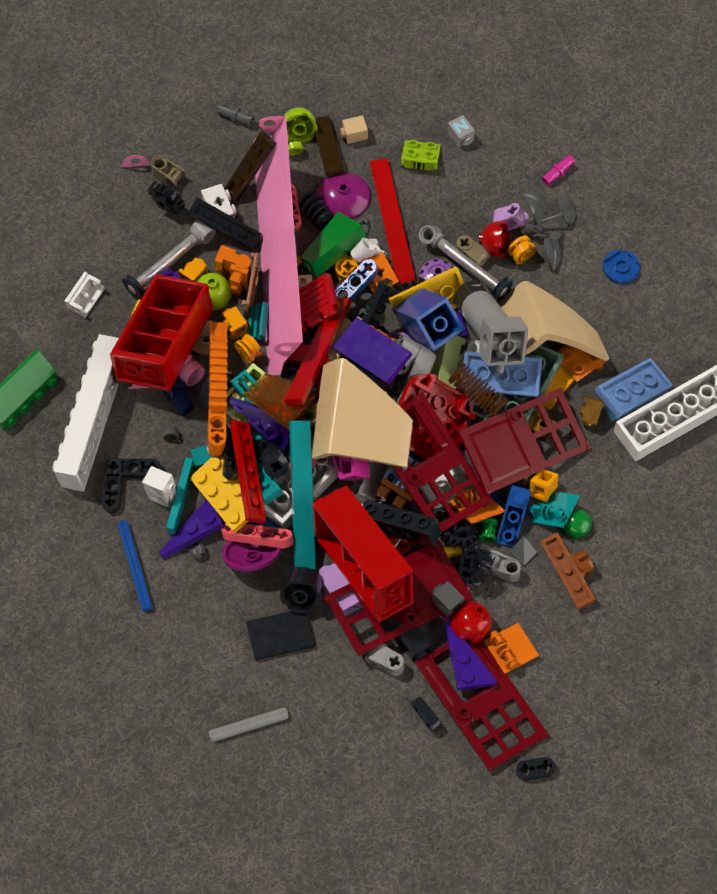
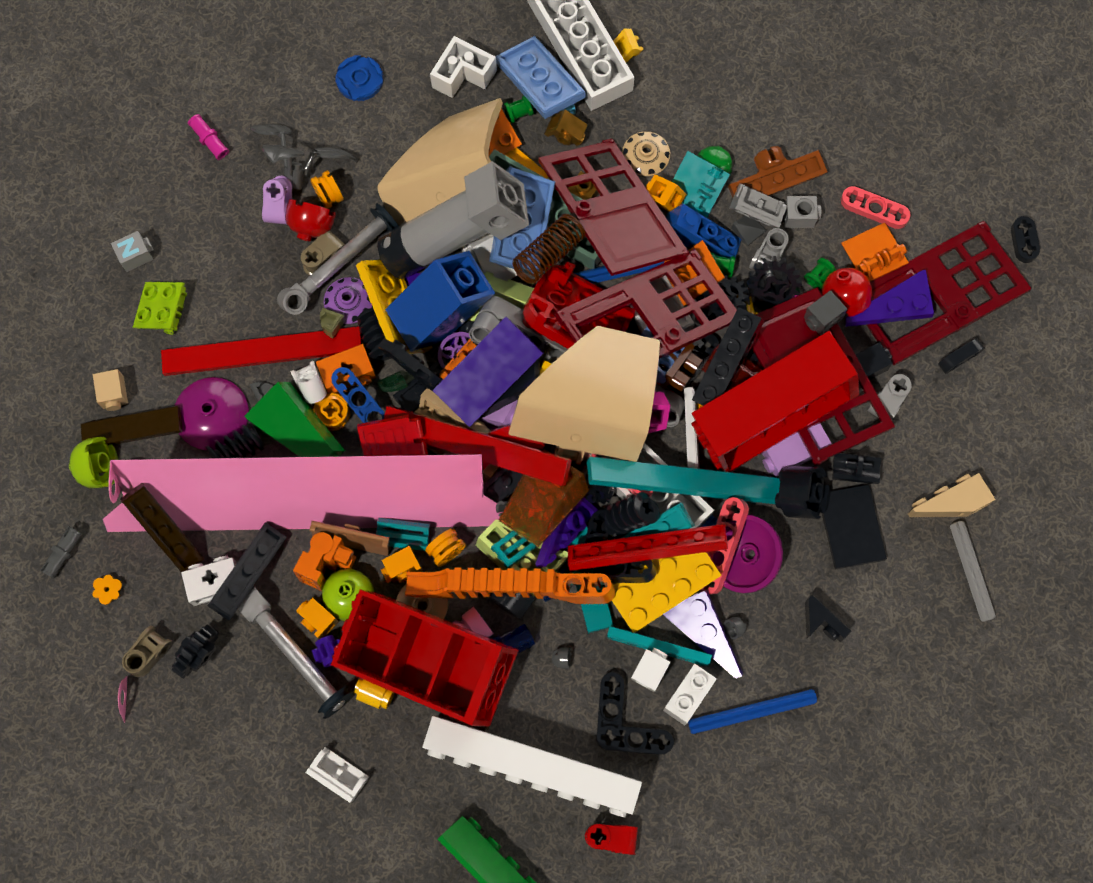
camera: 85 degrees left, 10 degrees up
none -> light orange plant [92,575,122,605]
none -> olive tile [320,308,346,338]
none -> white brick [430,36,497,98]
none -> green bush [503,96,533,124]
none -> red piece [585,824,638,855]
none -> yellow tile [613,29,643,62]
none -> tan dish [622,132,670,176]
none -> white brick [663,664,716,726]
none -> light grey hinge [729,184,787,228]
none -> light grey brick [784,196,821,228]
none -> green bush [804,258,836,291]
none -> black slope [805,595,851,642]
none -> black hips [832,453,881,484]
none -> coral beam [841,186,910,229]
none -> tan slope [908,473,996,517]

